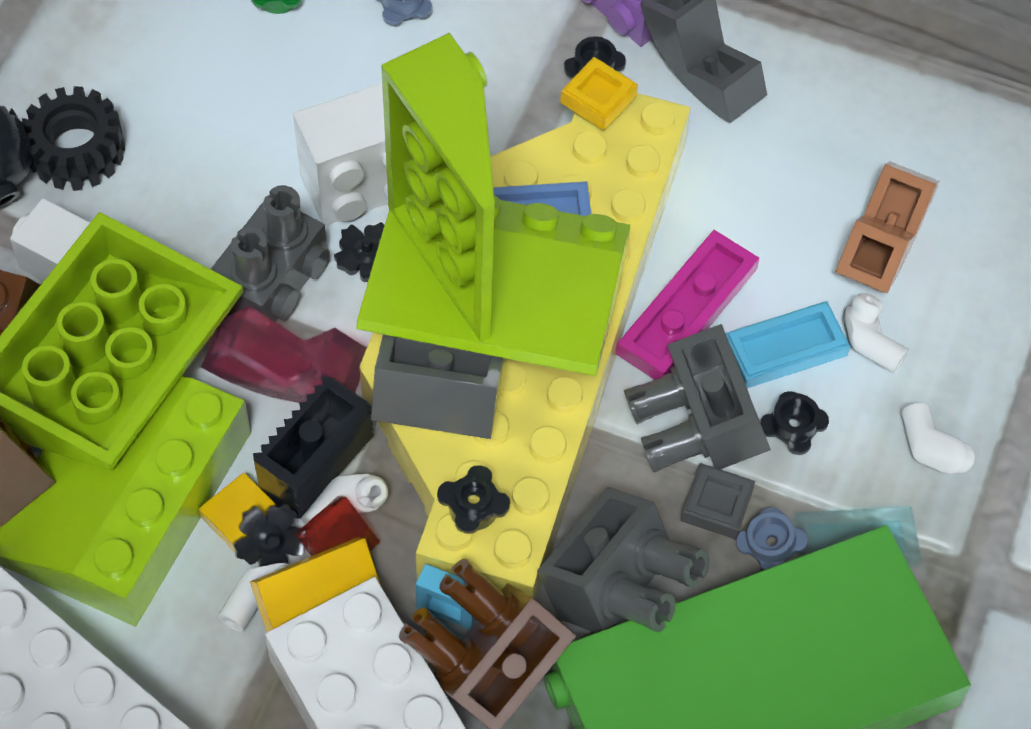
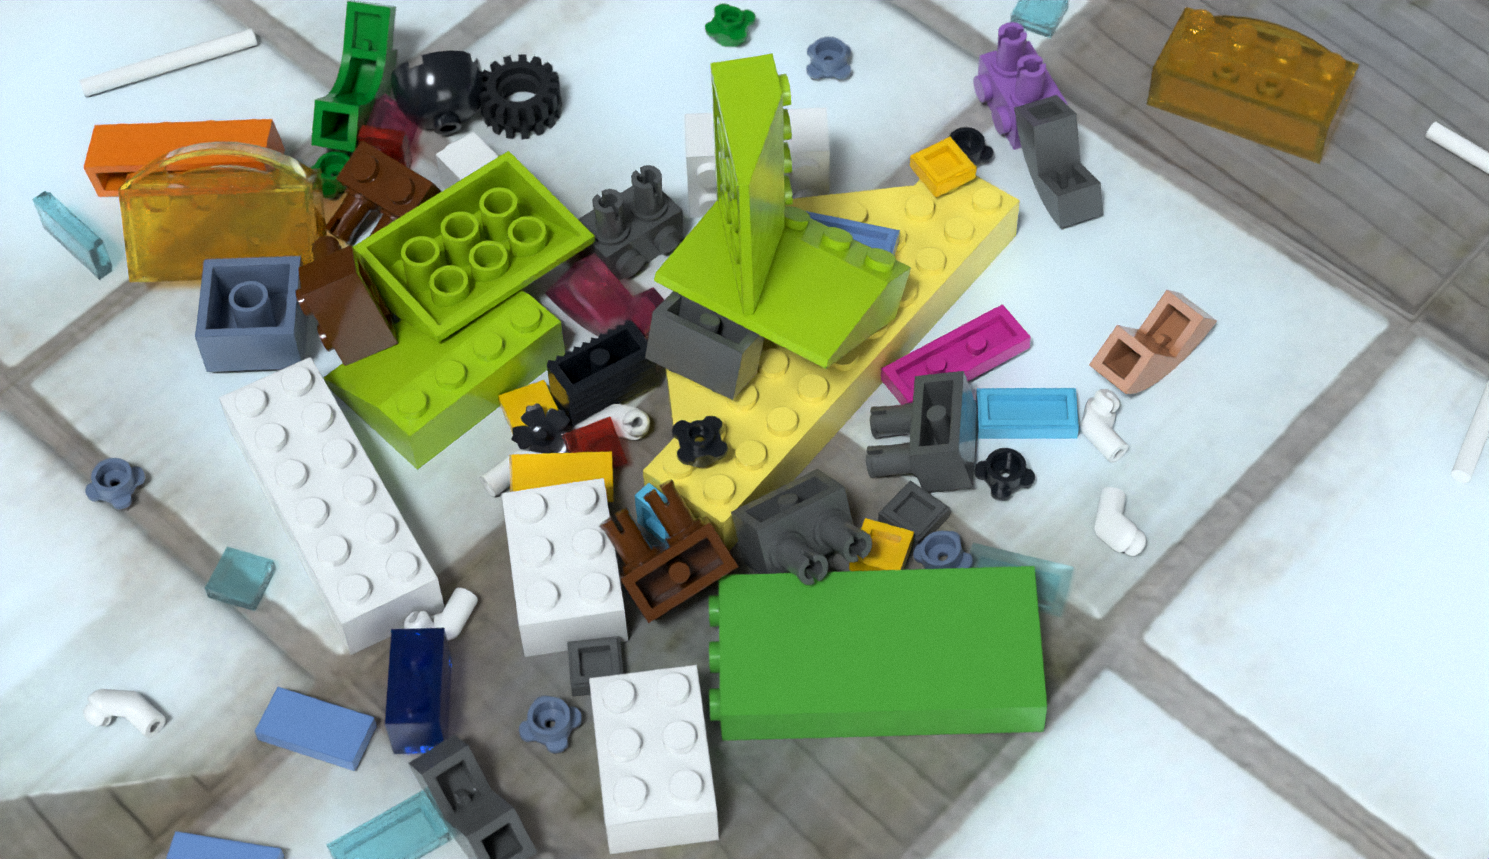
camera: 25 degrees right, 5 degrees down
none -> yellow plate [849,518,914,571]

